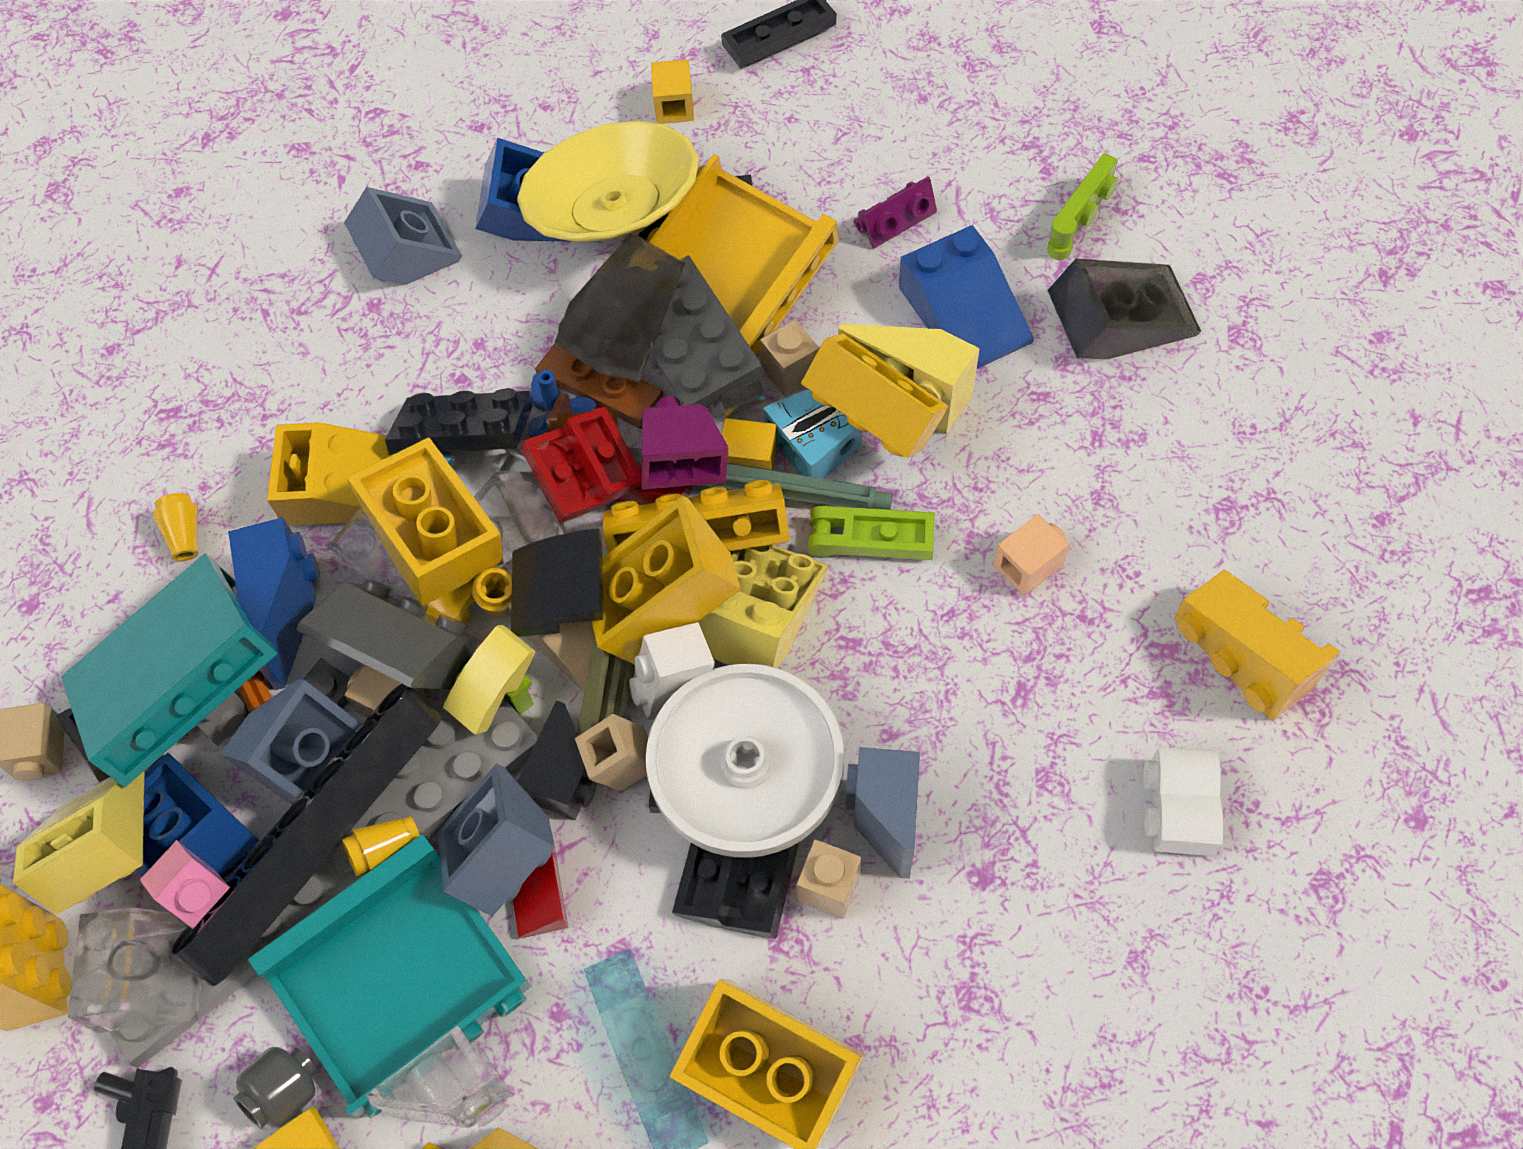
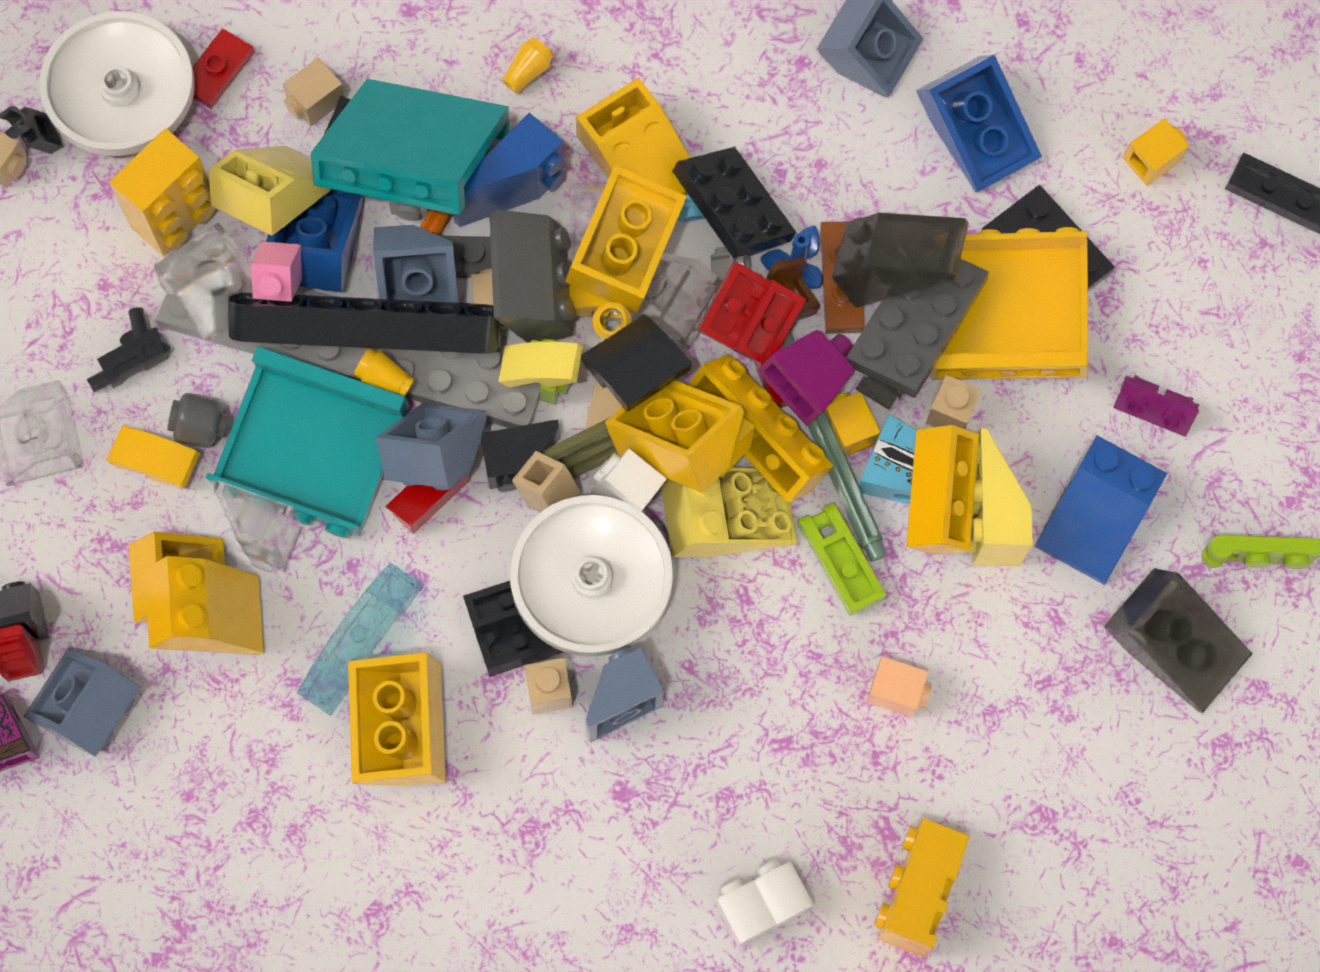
camera: 50 degrees right, 10 degrees up
light yellow dish [517,120,699,242] -> none

